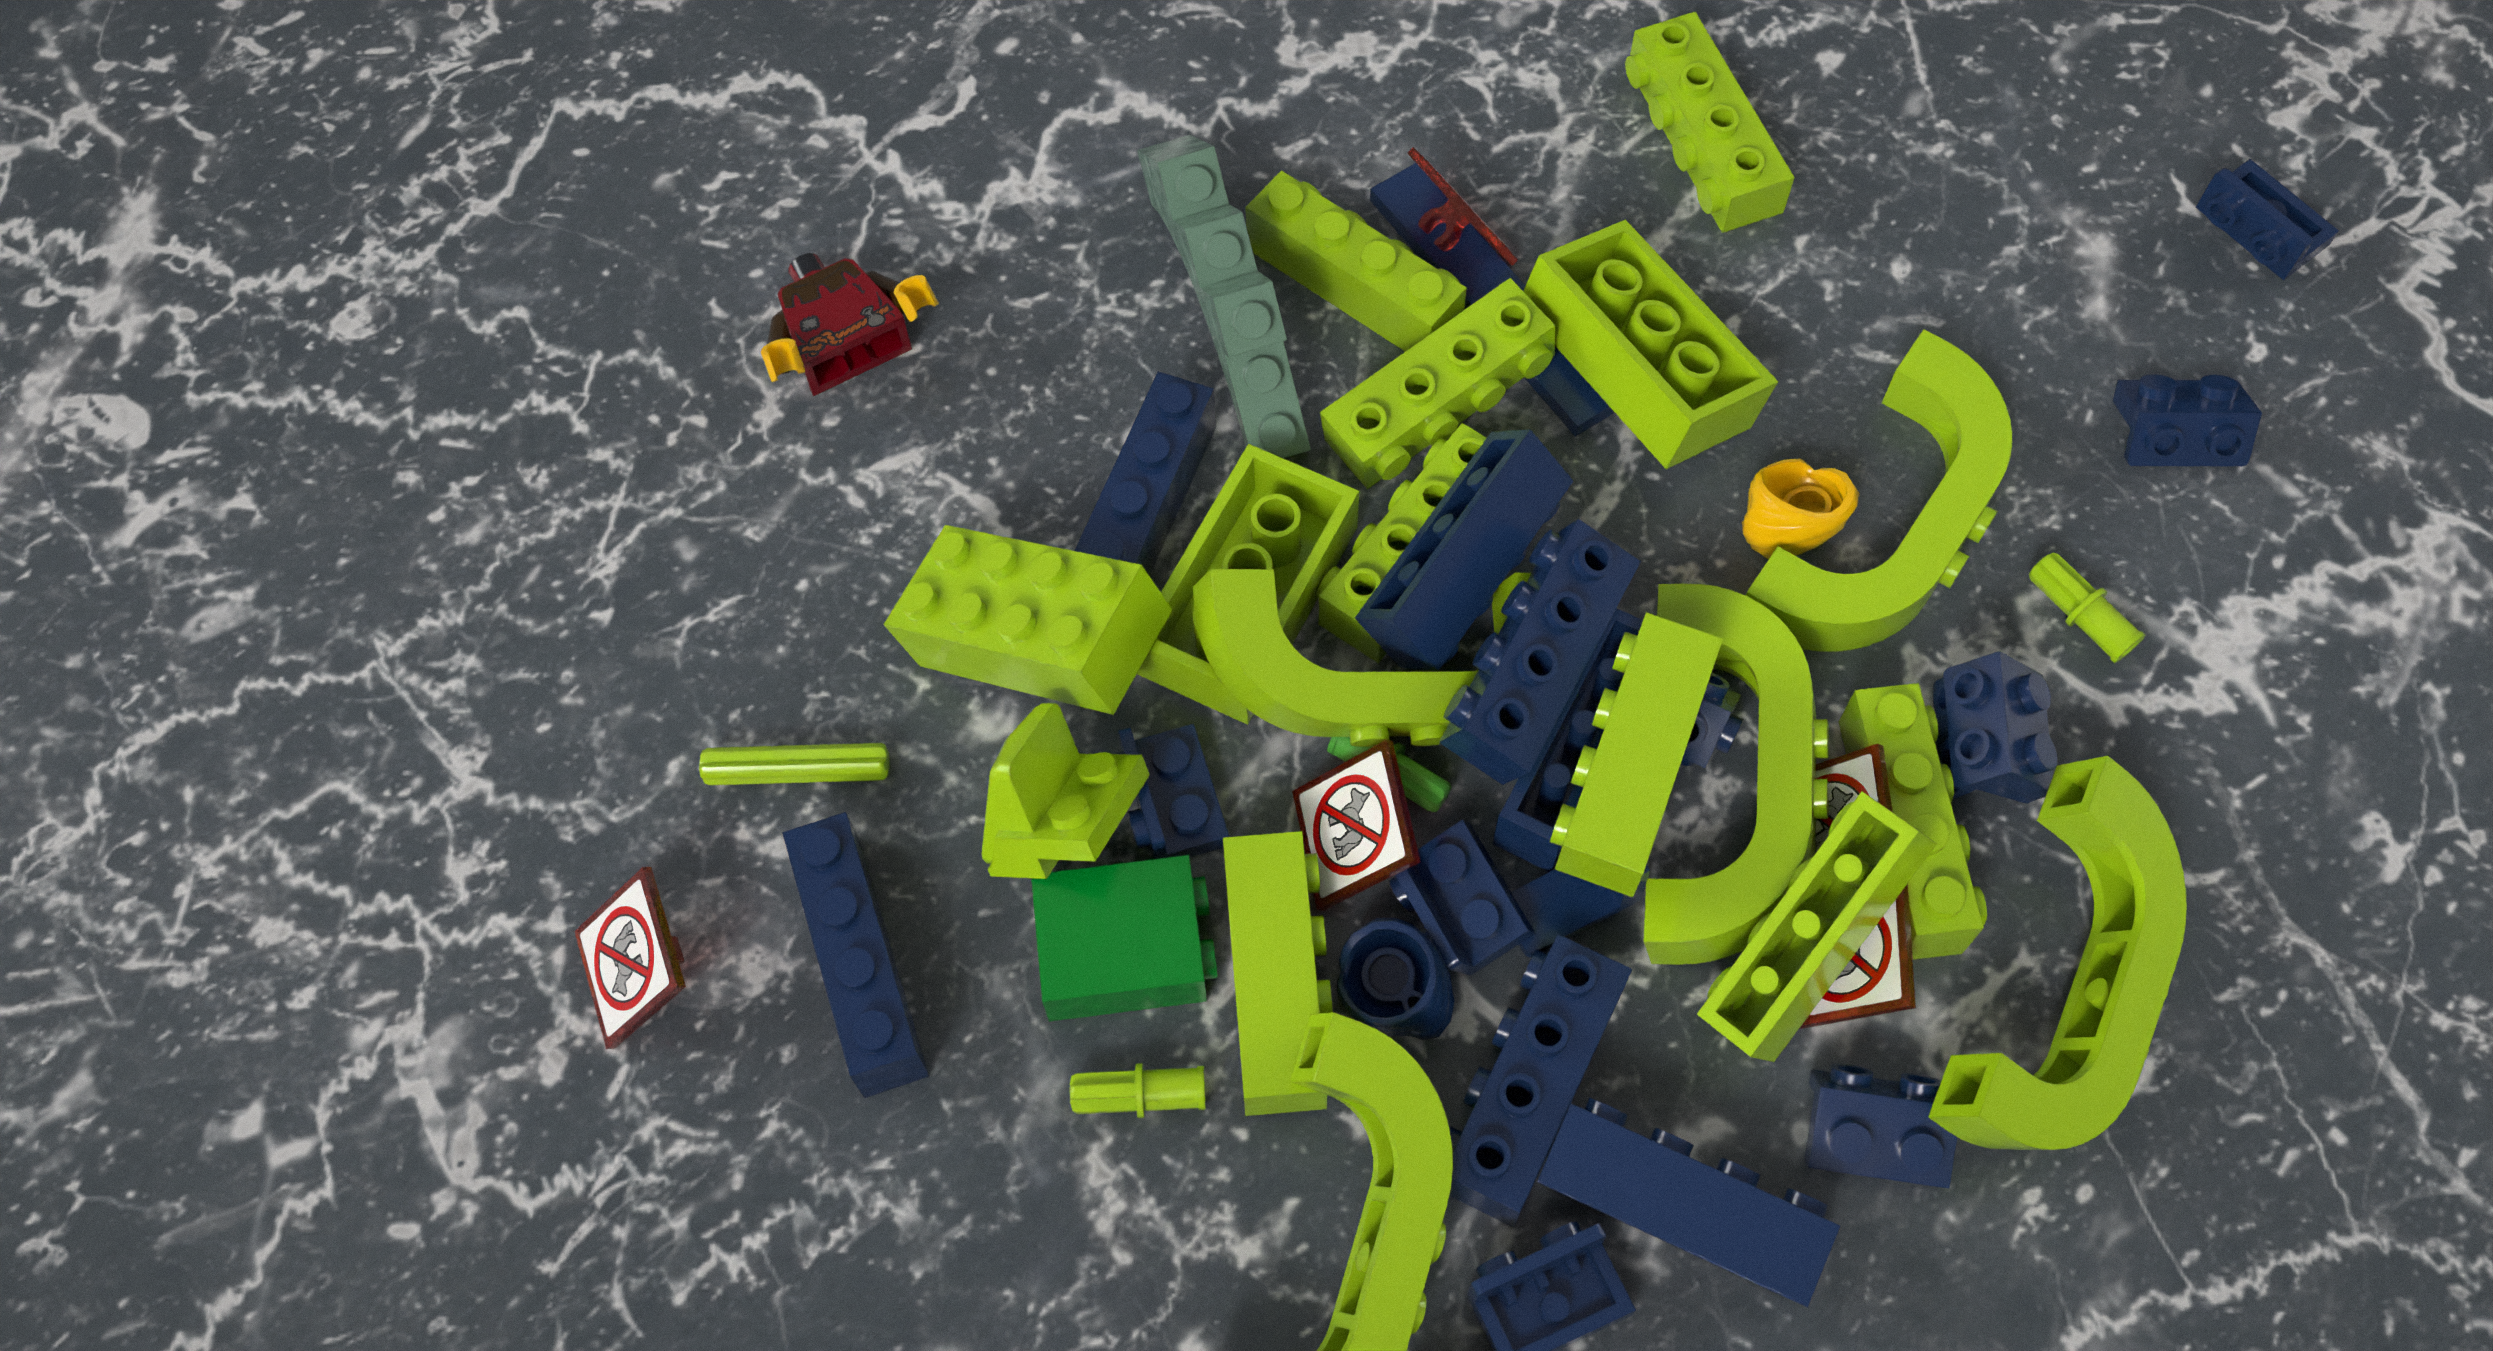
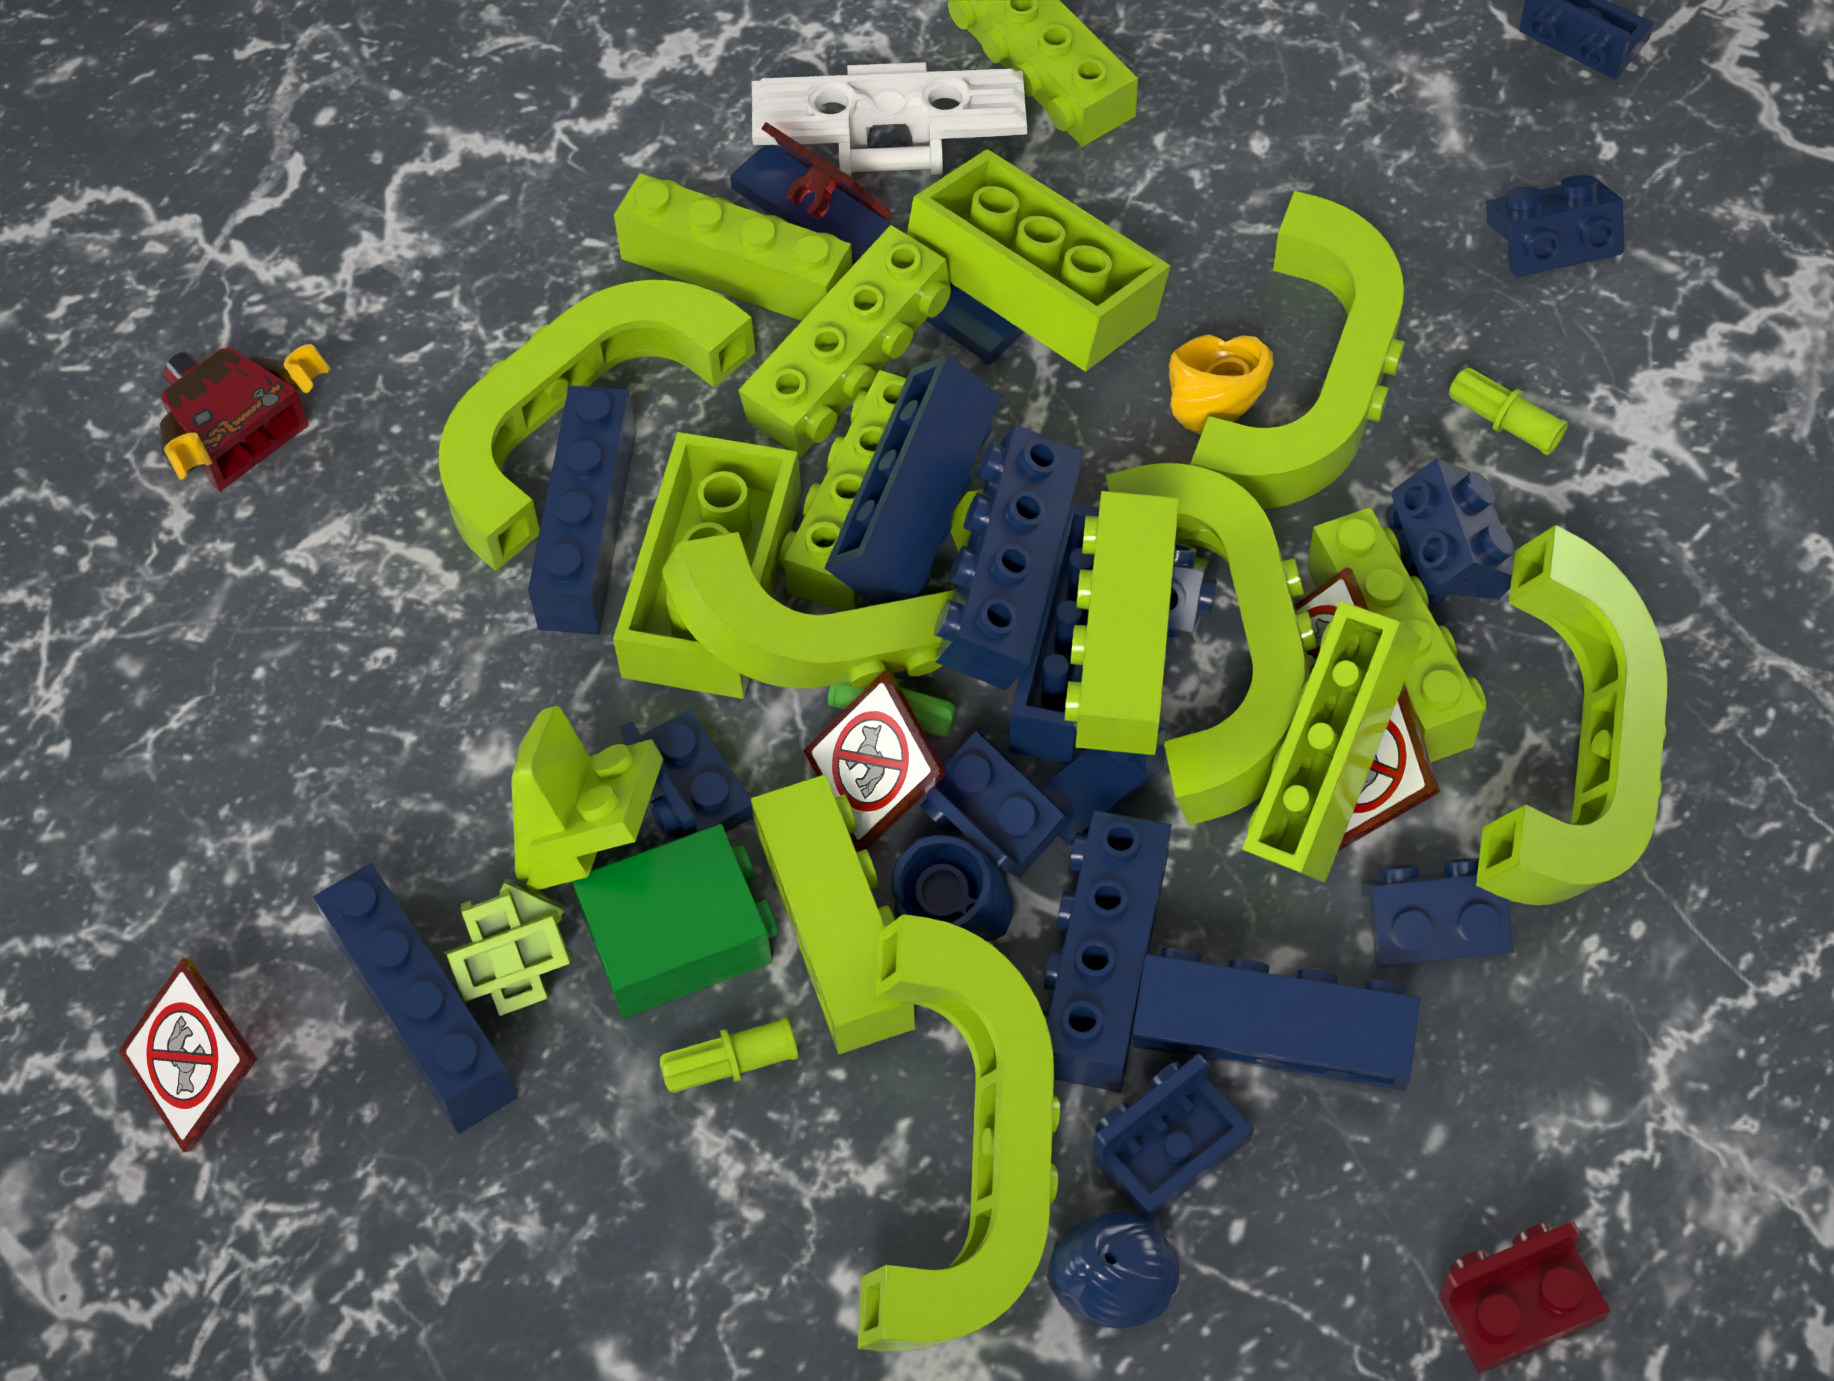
camera: 15 degrees left, 5 degrees down
lime axle [699,743,890,785] -> none
lime brick [883,525,1173,715] -> none
sand green arch [1137,135,1311,459] -> none
none -> lime arch [439,280,756,571]
none -> lime piece [444,879,574,1016]
none -> white piece [752,62,1027,178]

